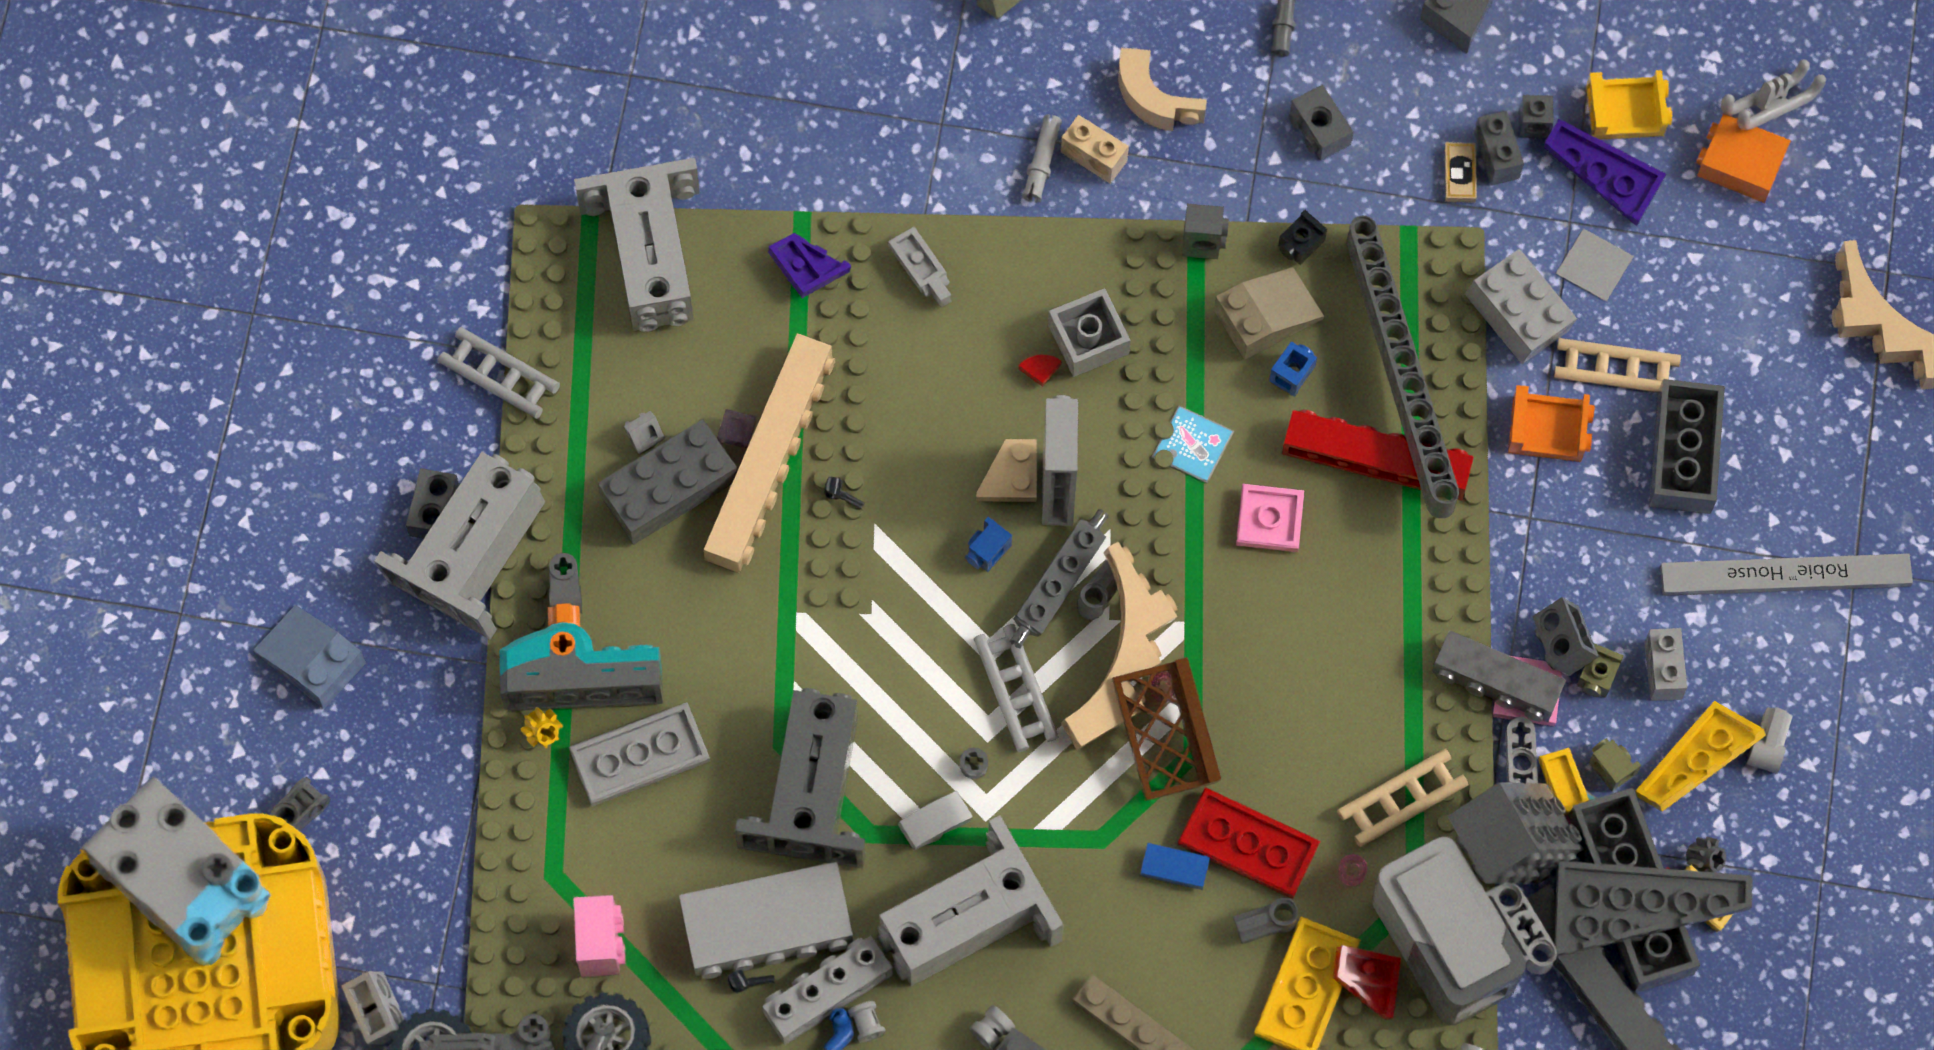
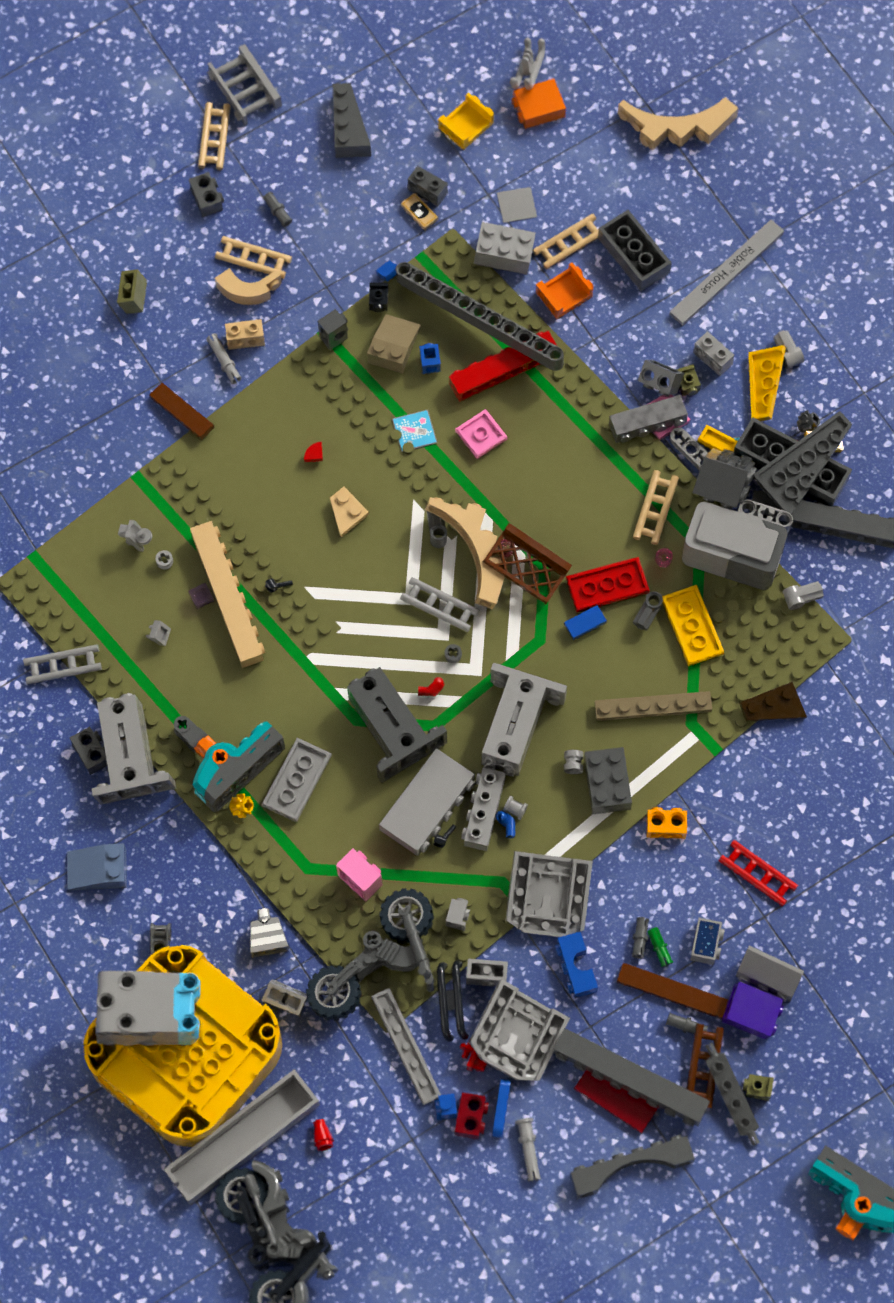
camera: 40 degrees left, 0 degrees up
dark grey bush [202,853,234,886] -> none
light grey brick [574,158,700,332] -> none
dark grey brick [598,419,737,545] -> none
dark purple wing [768,233,851,298] -> none
light grey hinge [888,227,951,308] -> none
light grey slope [898,791,973,850] -> none
blue brick [965,516,1012,572] -> none
dark grey plate [1010,509,1109,648] -> none
light grey brick [1042,395,1078,526] -> none
light grey brick [1048,288,1131,377] -> none
dark grey brick [1288,84,1354,161] -> none
red wing [1333,945,1401,1020] -> none
dark grey brick [1519,95,1554,138] -> none
dark purple wing [1544,119,1666,226] -> none
olive brick [1589,738,1641,792] -> none
none -> light grey hips [118,520,152,552]
none -> reddish brown tile [149,383,215,440]
none -> light grey bush [155,550,173,570]
none -> tan bar [215,236,292,279]
none -> light grey torso [250,908,289,958]
none -> blue tile [376,260,397,282]
none -> red arm [418,677,444,697]

